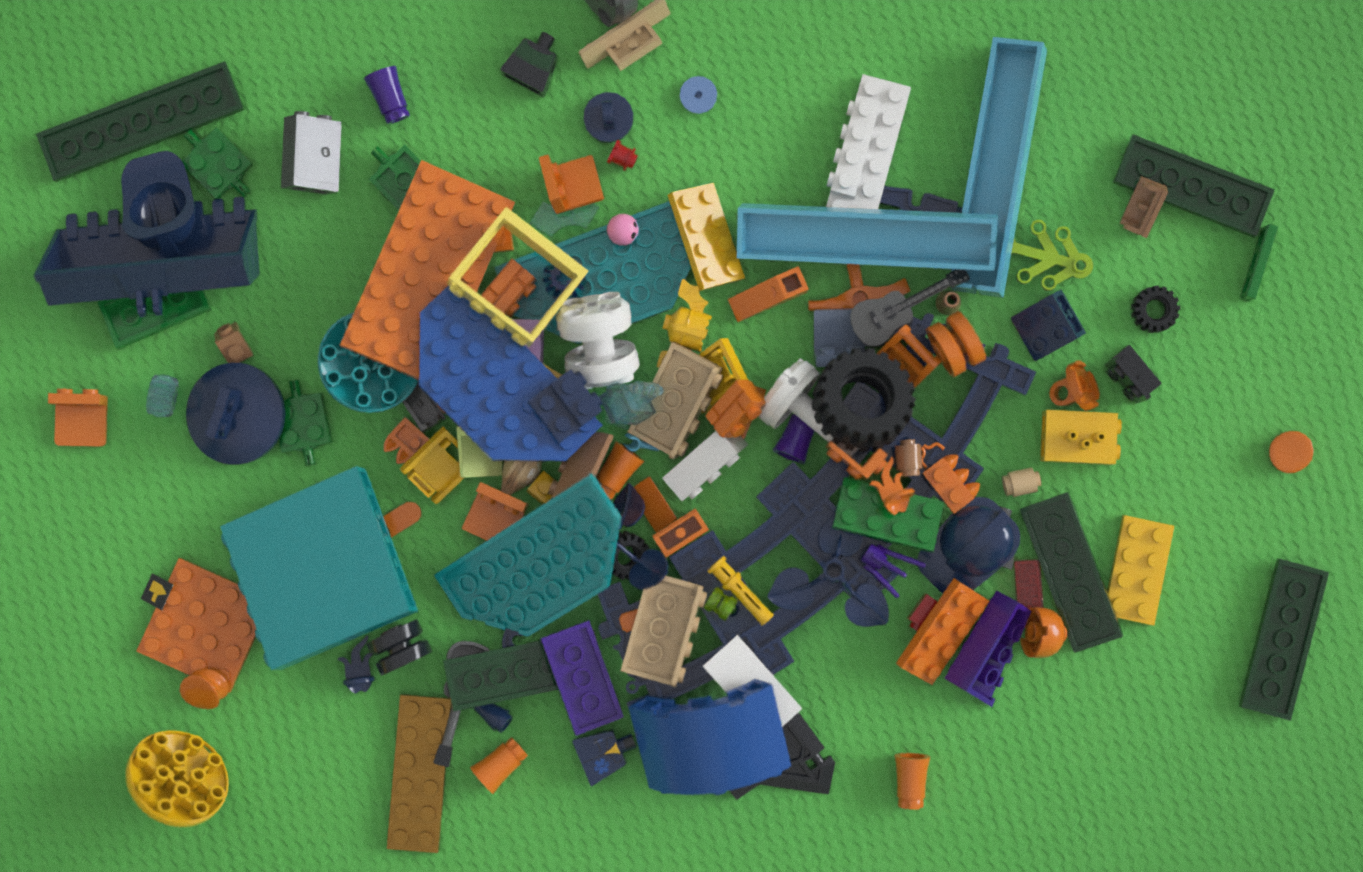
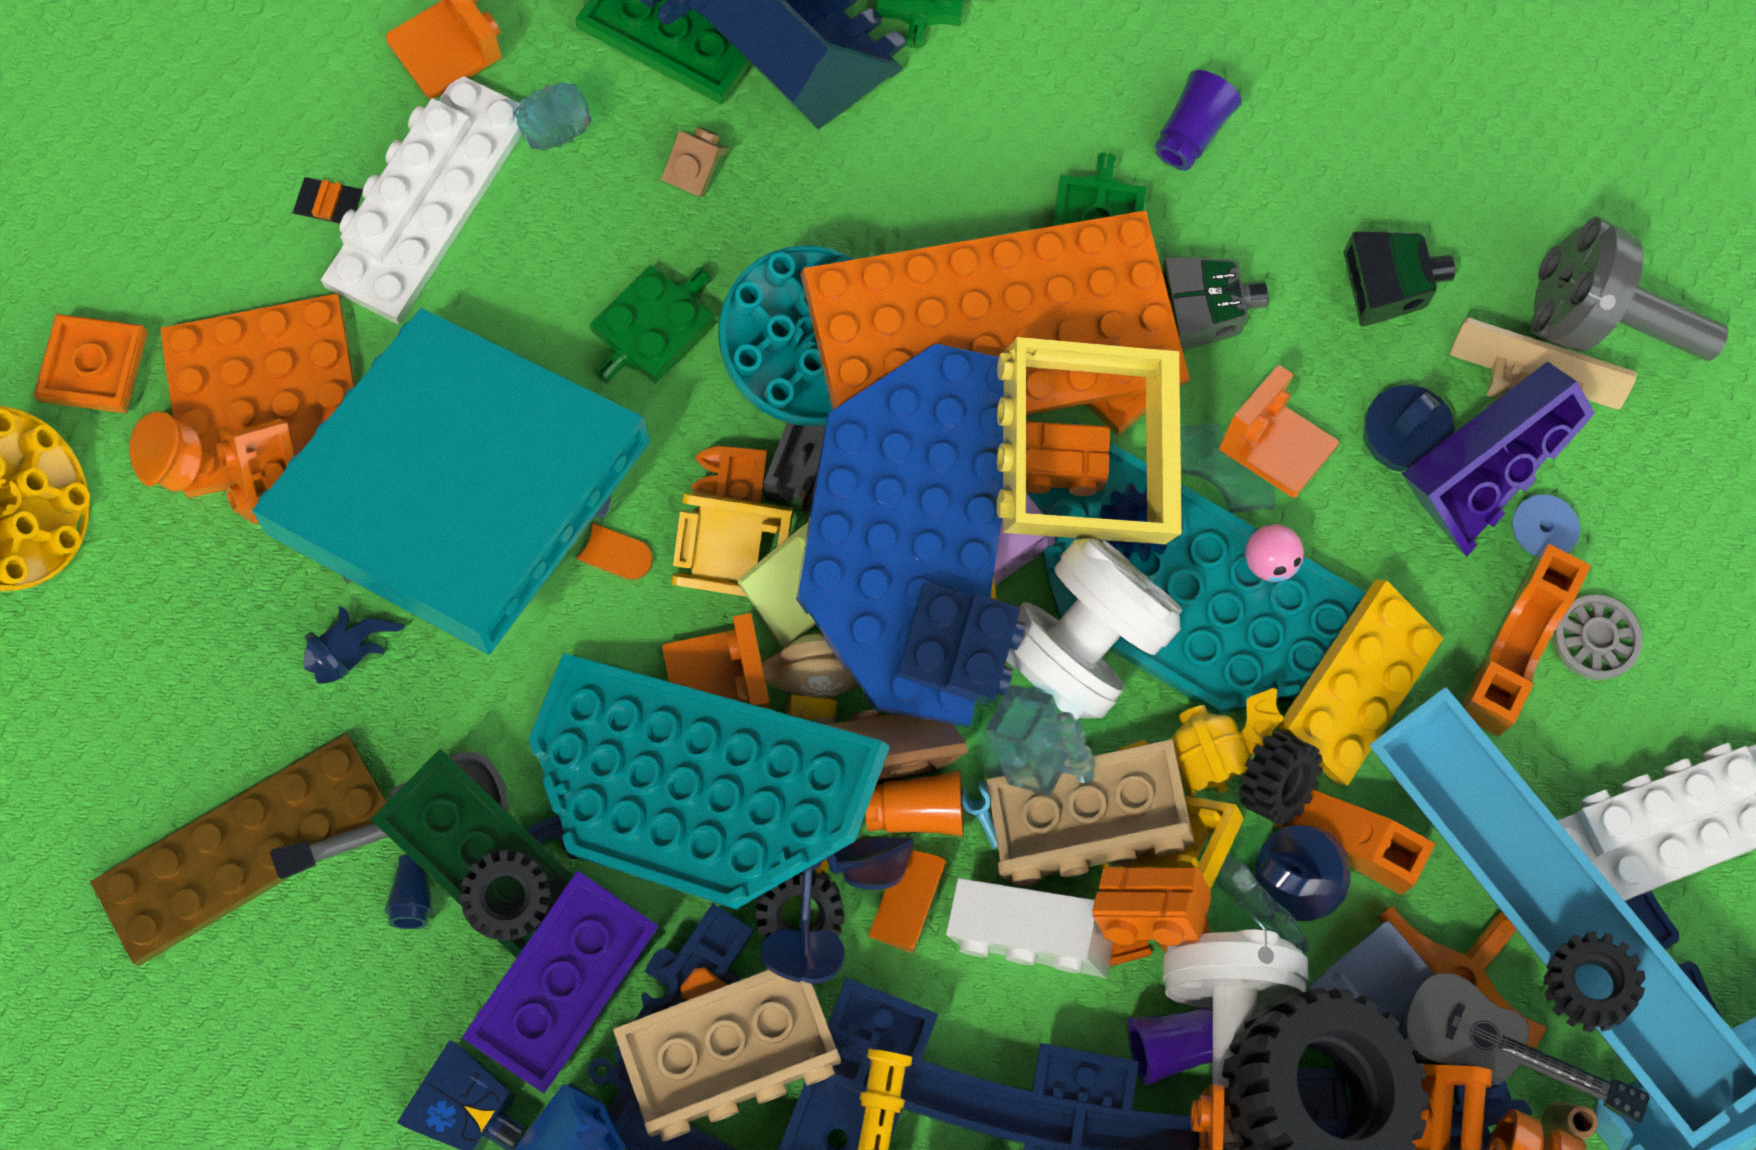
camera: 50 degrees right, 15 degrees down
black sticker [141,573,173,610] -> none
dark blue bracket [186,363,285,465] -> none
piece [281,111,341,195] -> none
black wheel [366,619,433,676] -> none
orange plant [469,737,528,794] -> none
red brick [607,140,638,171] -> none
orange brick [652,508,709,557] -> none
clear neon green wheel [703,586,738,621] -> none
none -> orange plate [34,314,148,414]
none -> orange bracket [216,419,294,524]
none -> black piece [293,177,363,224]
none -> white plate [321,76,533,325]
none -> black tyre [460,850,550,941]
none -> dark grey torso [1162,257,1268,351]
none -> clear light blue tile [1215,854,1309,954]
none -> black tyre [1239,731,1323,825]
none -> dark blue tile [1256,826,1351,921]
none -> dark purple wedge [1402,361,1595,557]
none -> orange arch [1462,544,1591,737]
none -> black tyre [1543,932,1646,1032]
none -> light grey wheel [1553,595,1643,681]

